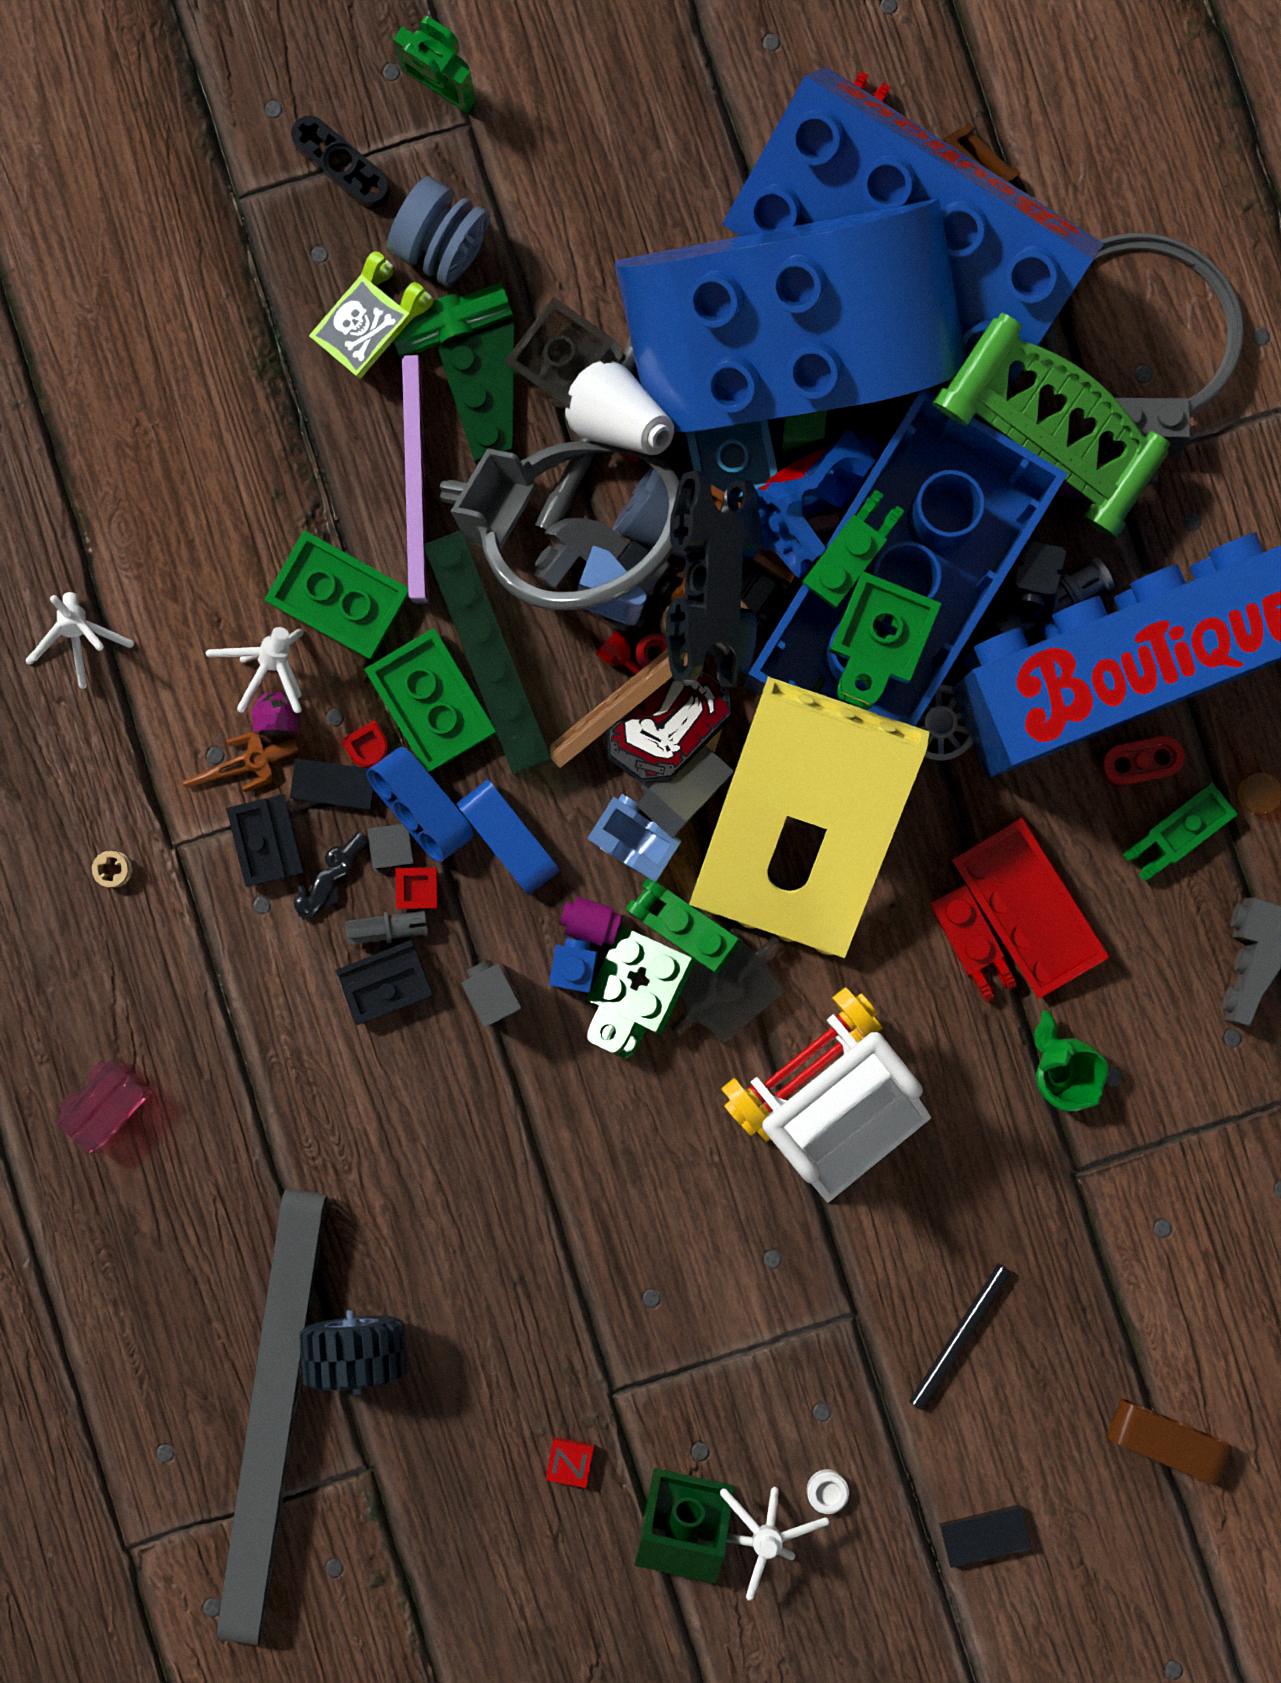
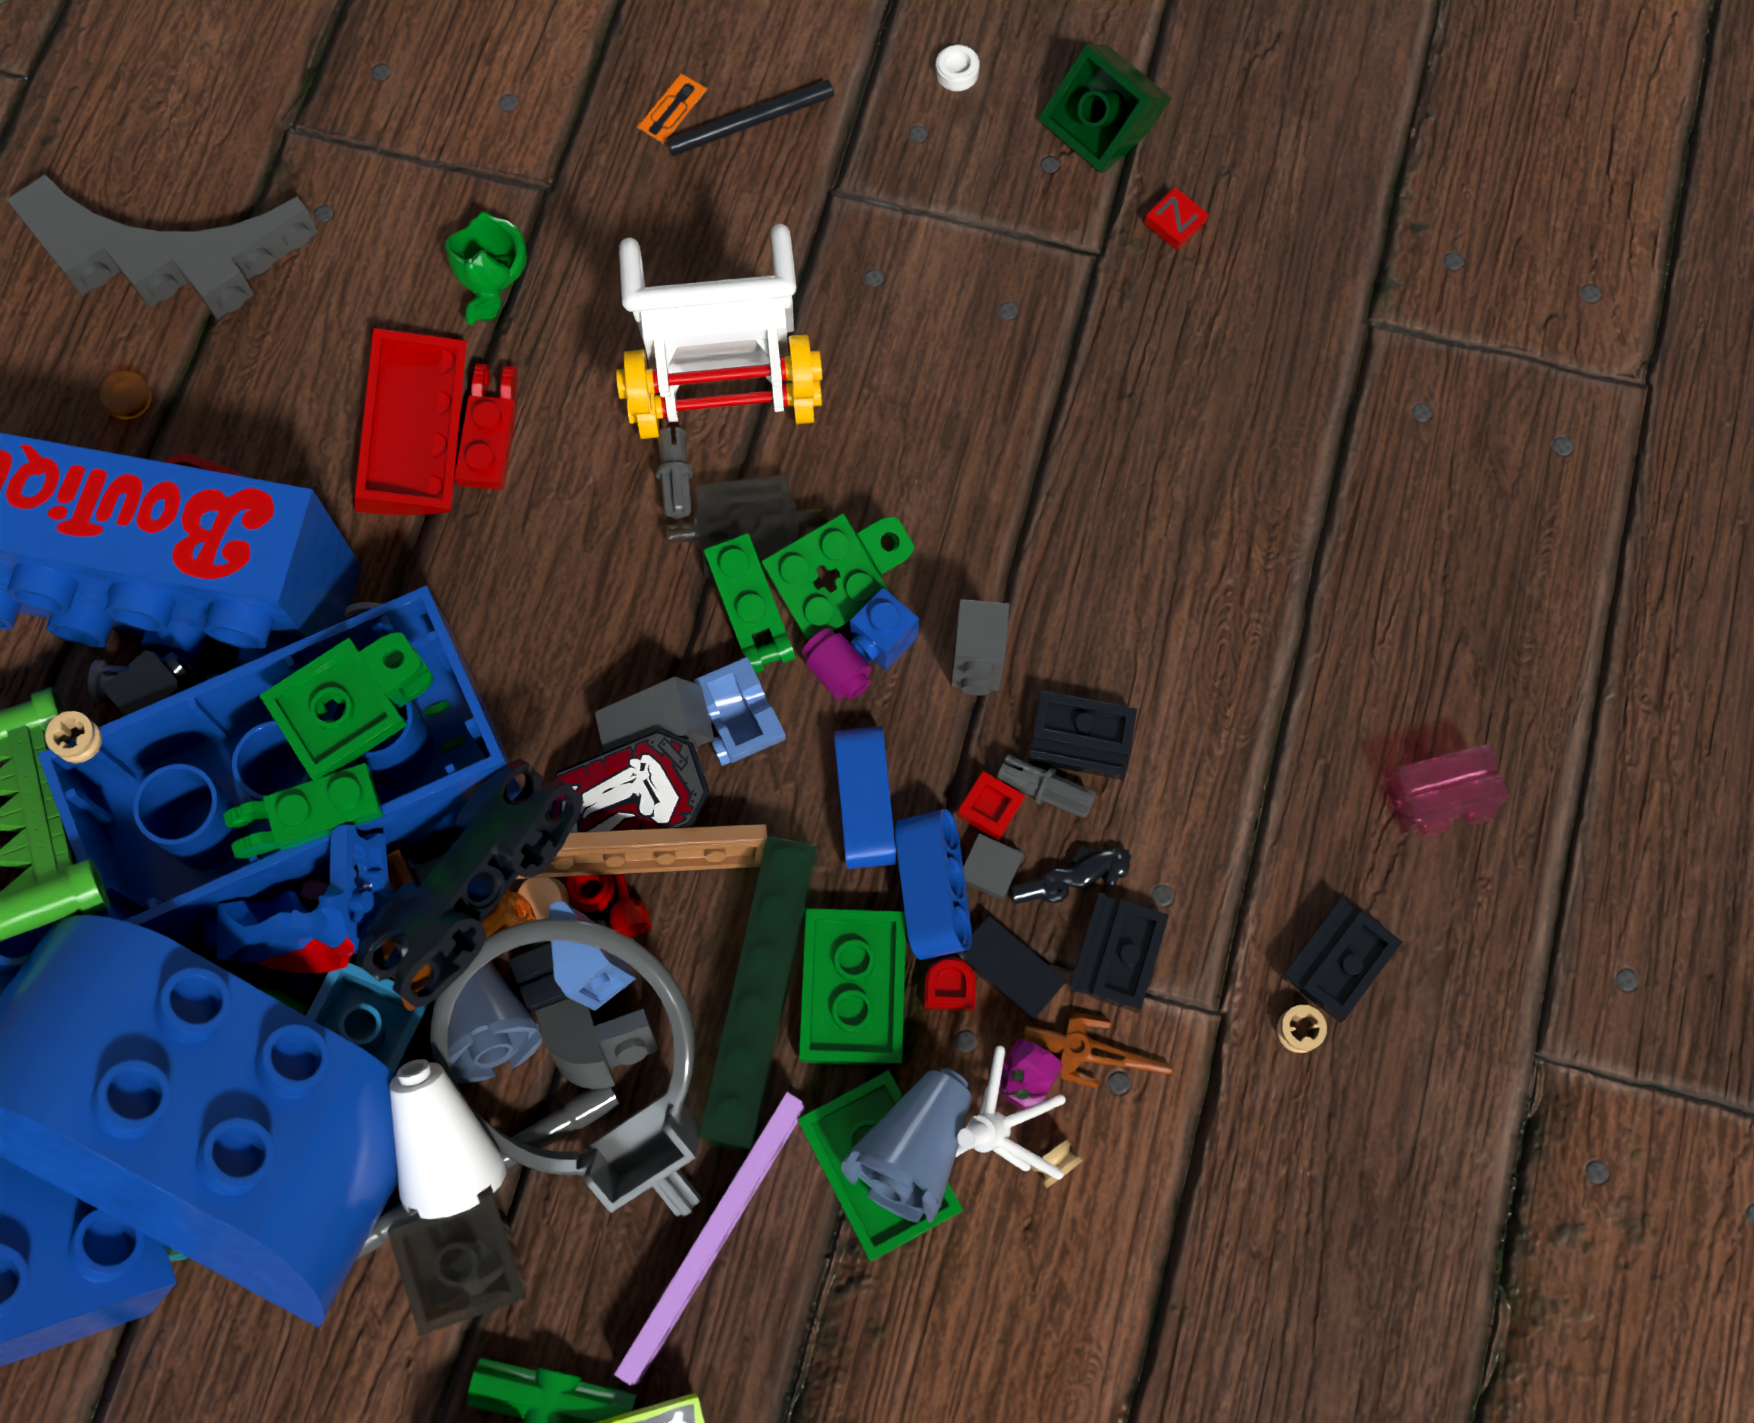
camera: 150 degrees left, 15 degrees down
white plant [26,592,134,689] -> none
dark grey beam [217,1189,327,1645] -> none
black wheel [299,1310,408,1395] -> none
dark green wing [438,322,515,464] -> none
light yellow panel [689,677,930,958] -> none
white plant [720,1487,829,1601] -> none
green hinge [1122,782,1238,881] -> none
none -> tan bush [45,711,102,764]
none -> orange sticker [637,74,707,143]
none -> dark grey axle [656,427,693,520]
none -> sand blue cone [841,1068,972,1223]
none -> tan bush [1031,1139,1084,1189]
none -> black plate [1281,897,1403,1023]

